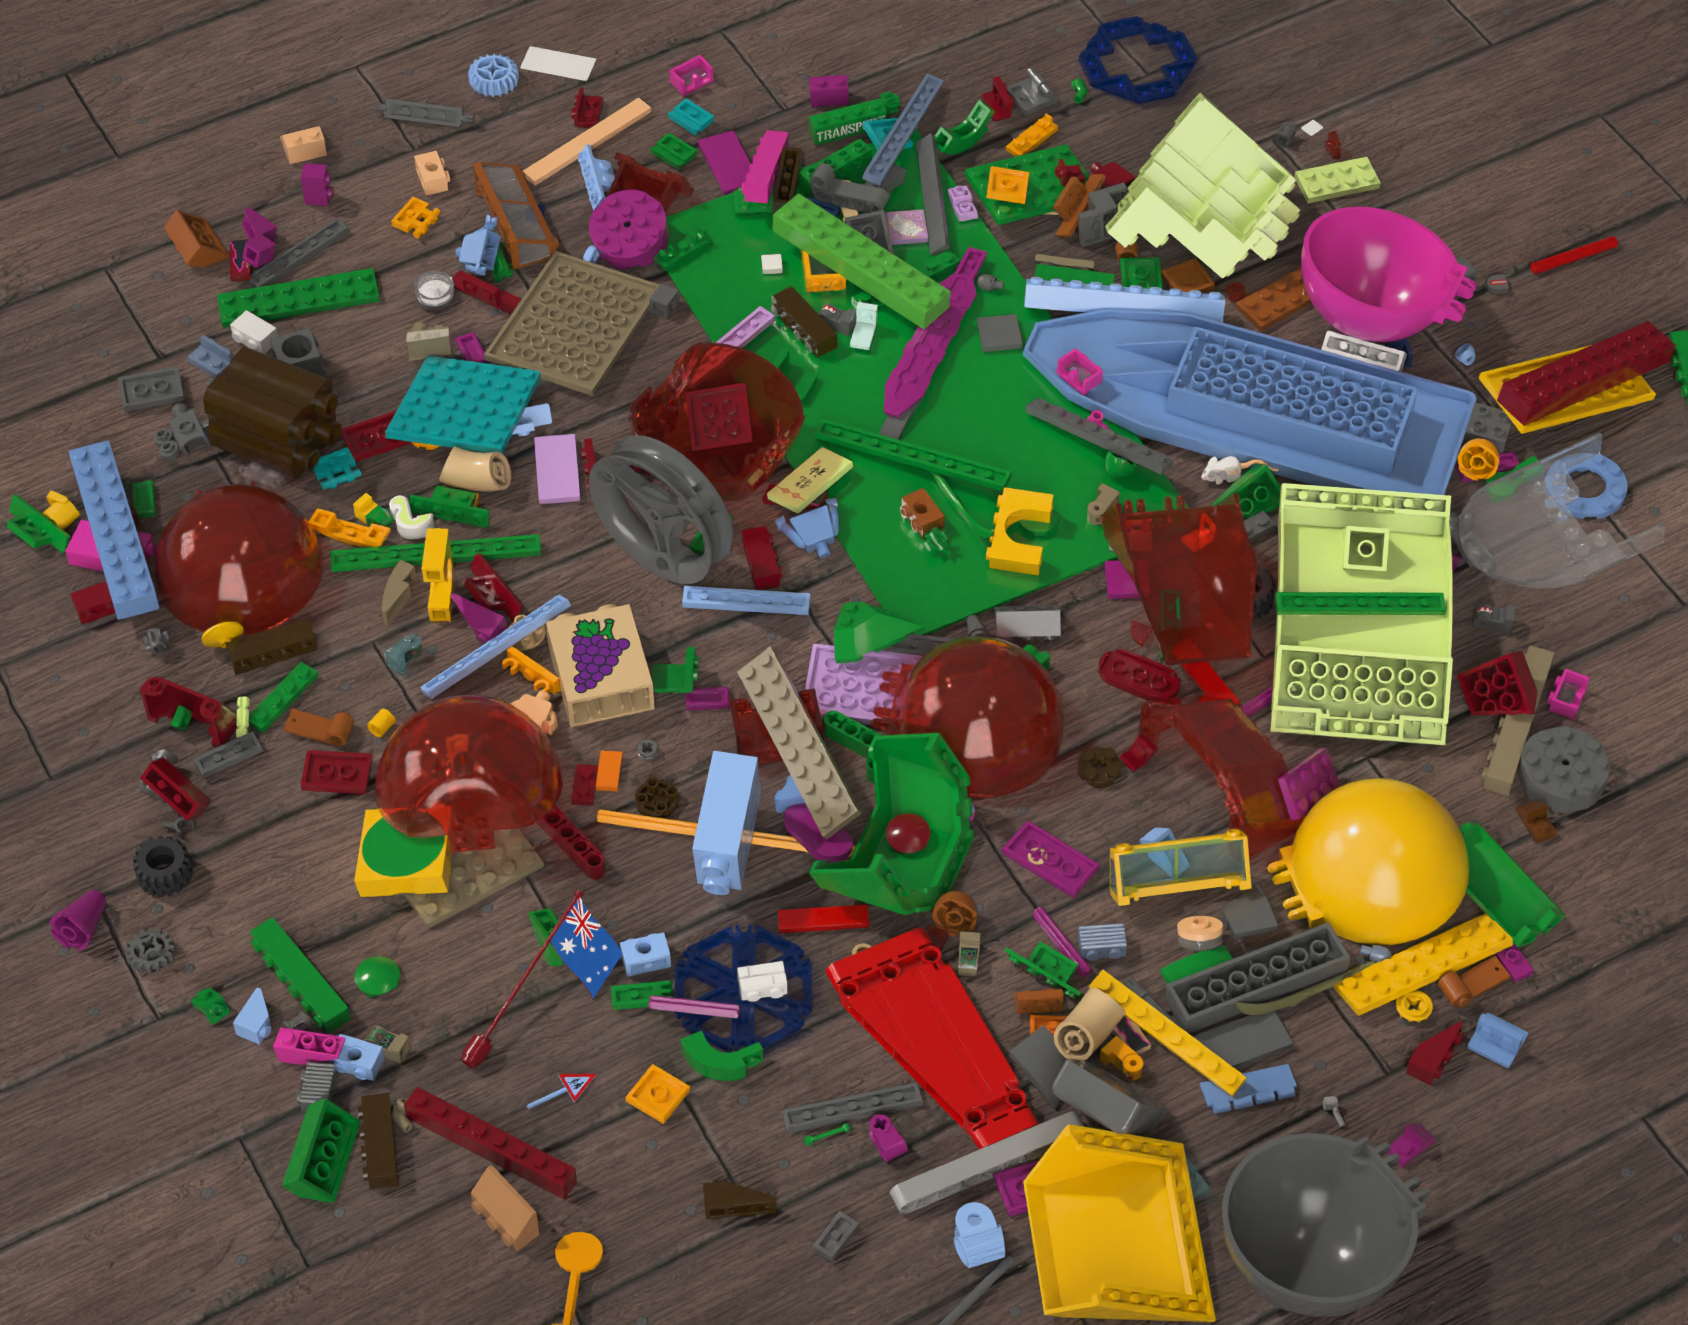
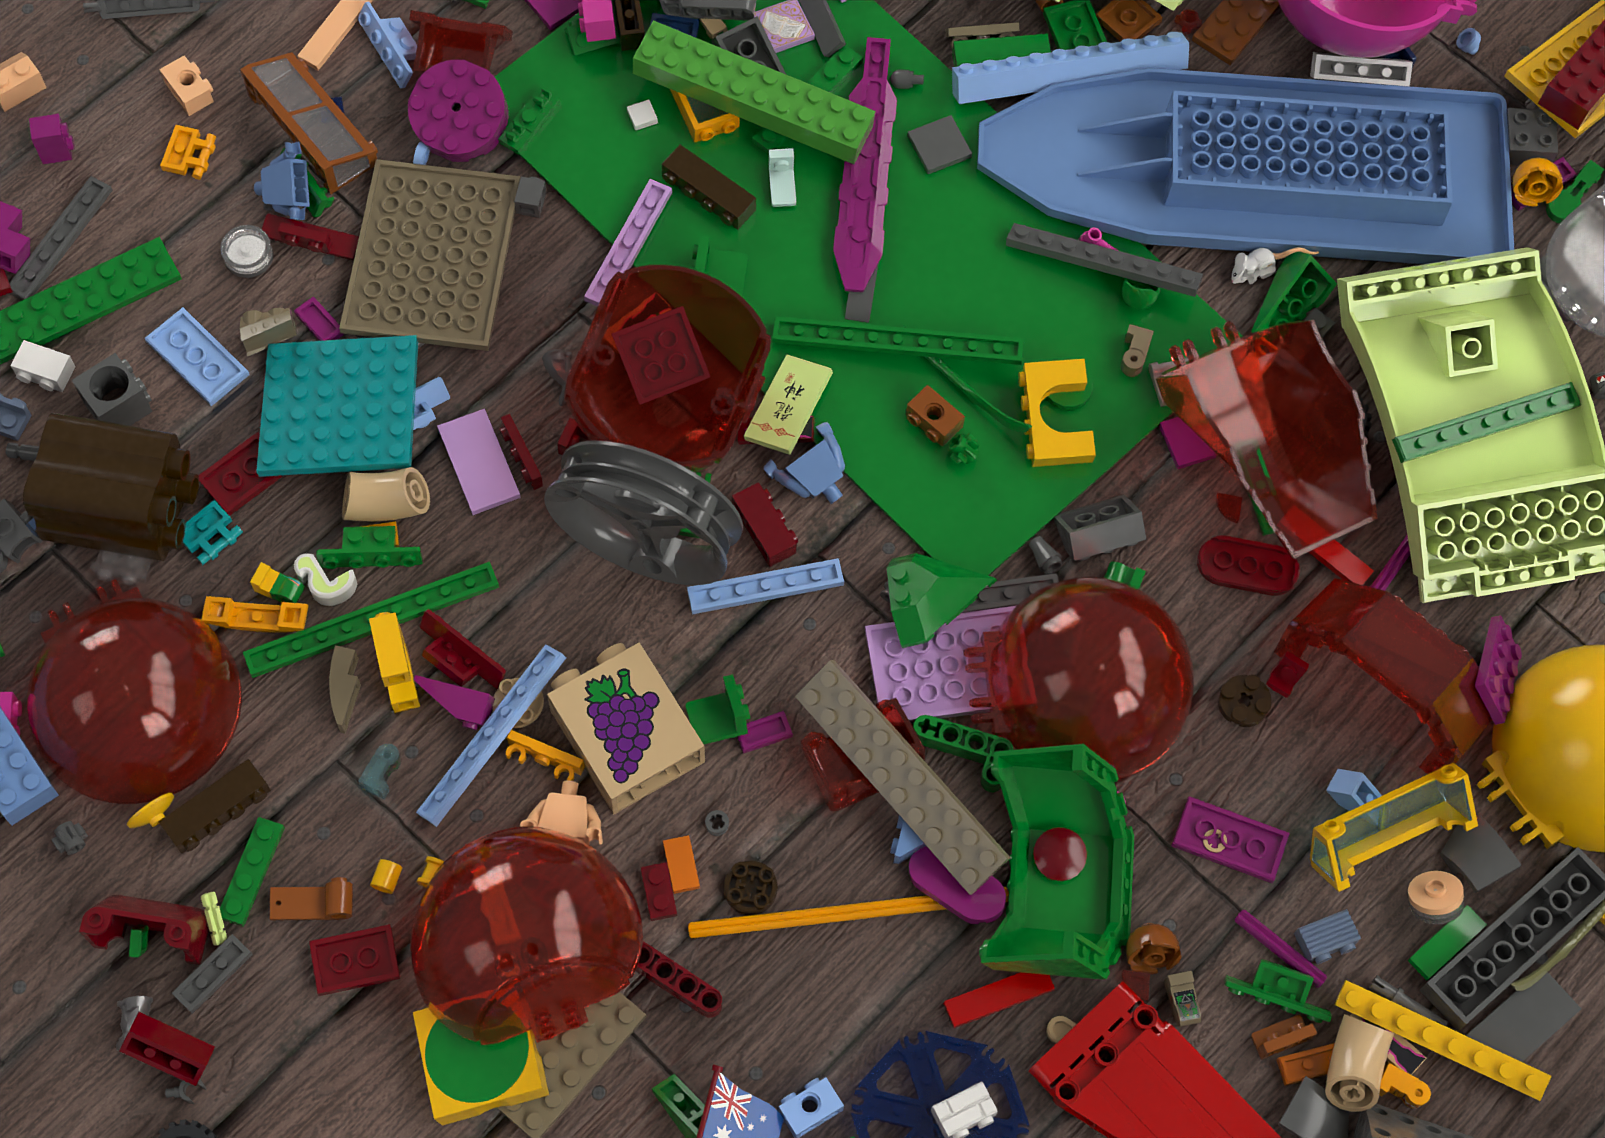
camera: 20 degrees left, 15 degrees up
light blue brick [692,751,761,895] -> none
dark grey leg [818,304,856,336] -> none
dark pink window [1056,348,1103,396] -> none
medium blue windscreen [1200,1064,1297,1114] -> none
none -> light blue tile [145,307,249,406]

